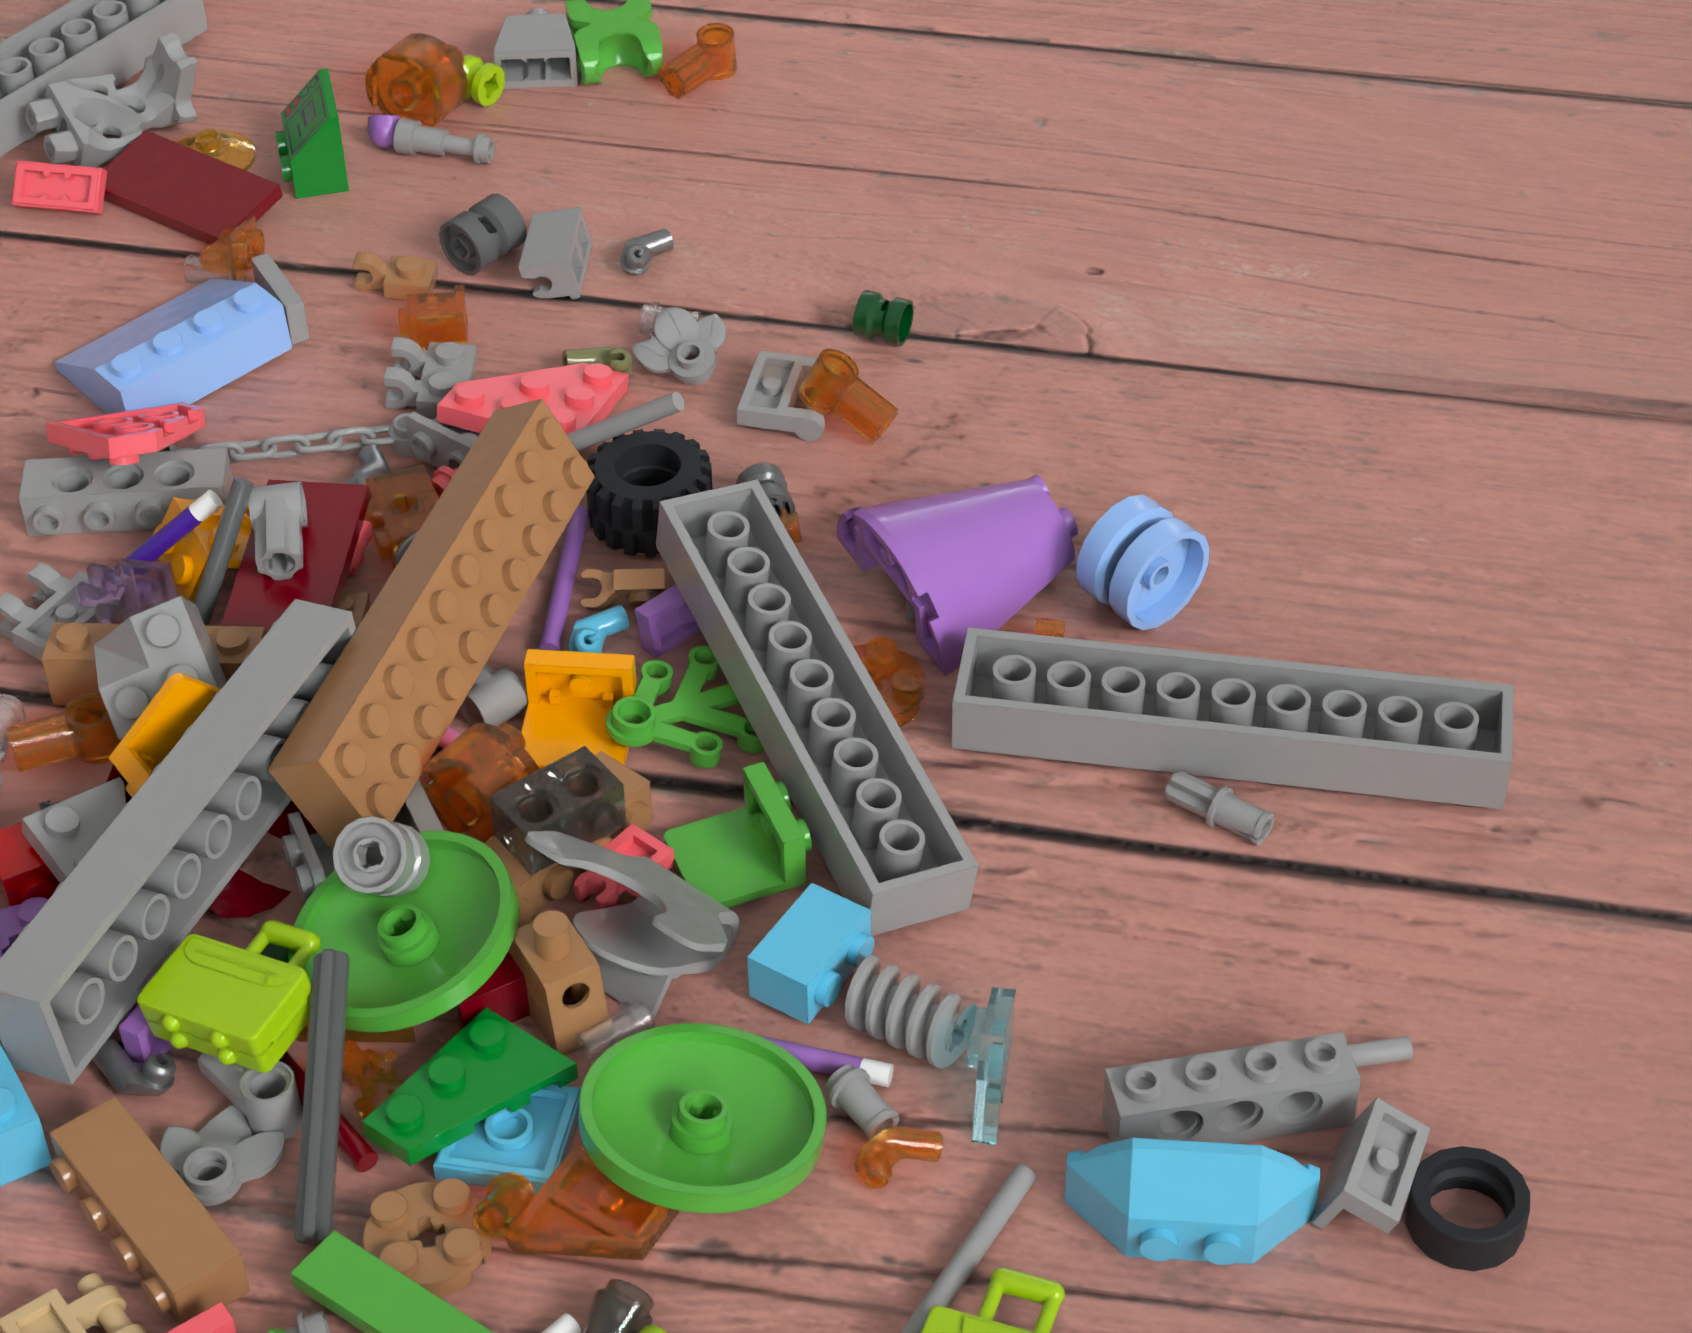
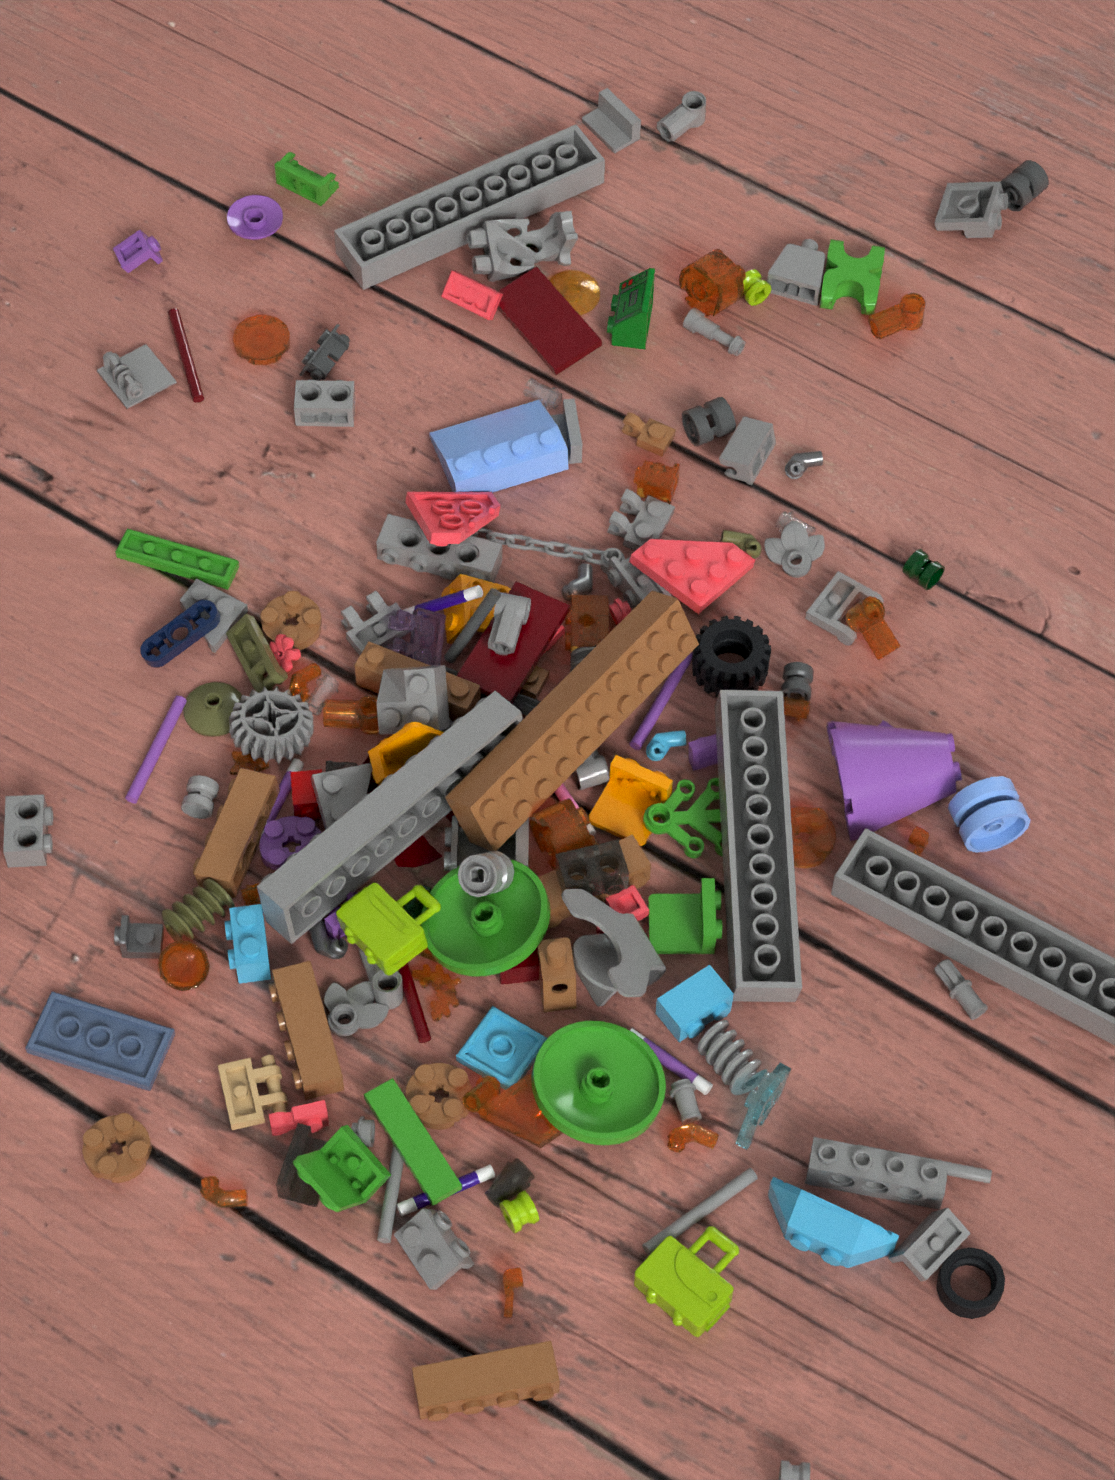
camera: 20 degrees right, 15 degrees up
clear orange hinge [200,215,265,281] -> none
dark grey axle [294,949,350,1246] -> none
green wing [362,1007,578,1166] -> none
medium lavender hinge [368,115,402,149] -> none
light grey bar [567,392,685,451] -> none
clear pin [575,1000,655,1066] -> none
medium nougat plate [581,568,675,610] -> none

